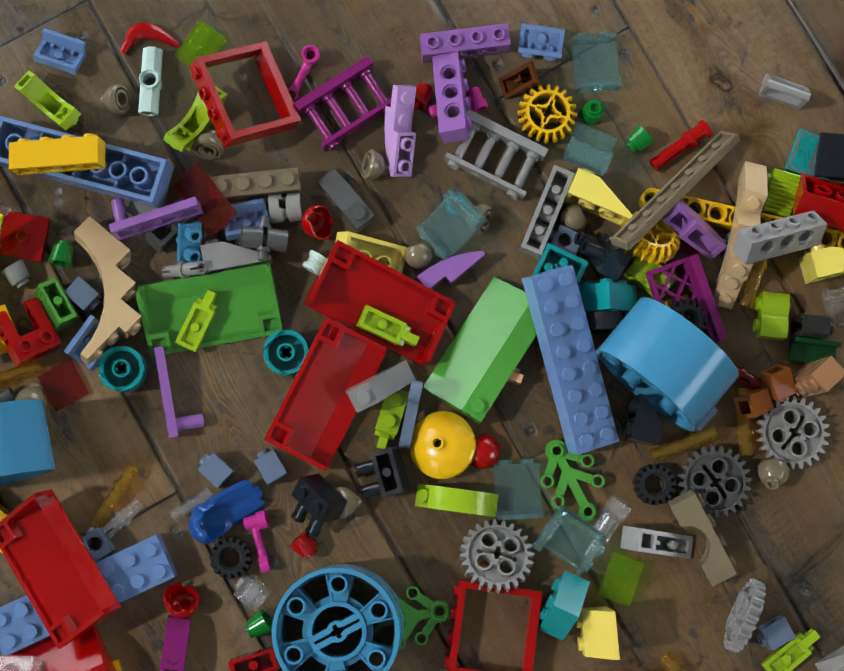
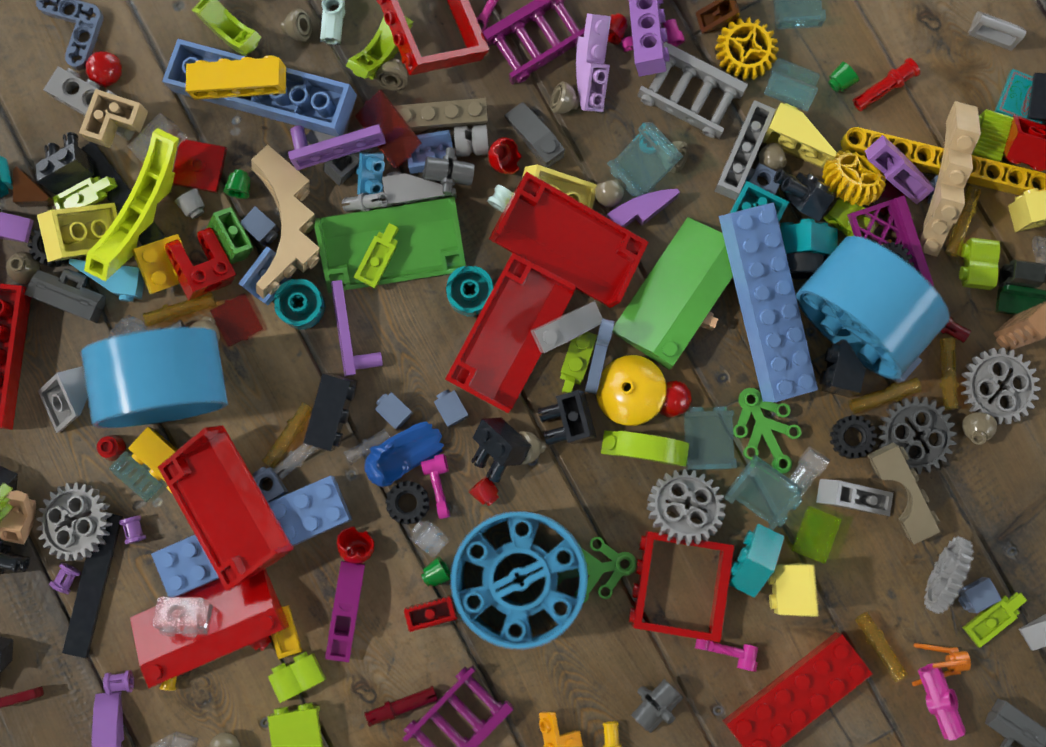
camera: 10 degrees right, 0 degrees up
lime hinge [356,305,420,347] -> none
green hat [580,99,604,126] -> none
dark tan tile [610,131,740,250] -> none
light grey brick [733,210,827,265] -> none
dark orange brick [733,387,774,419] -> none
dark orange brick [759,364,798,402] -> none
none -> black wedge [303,373,358,451]

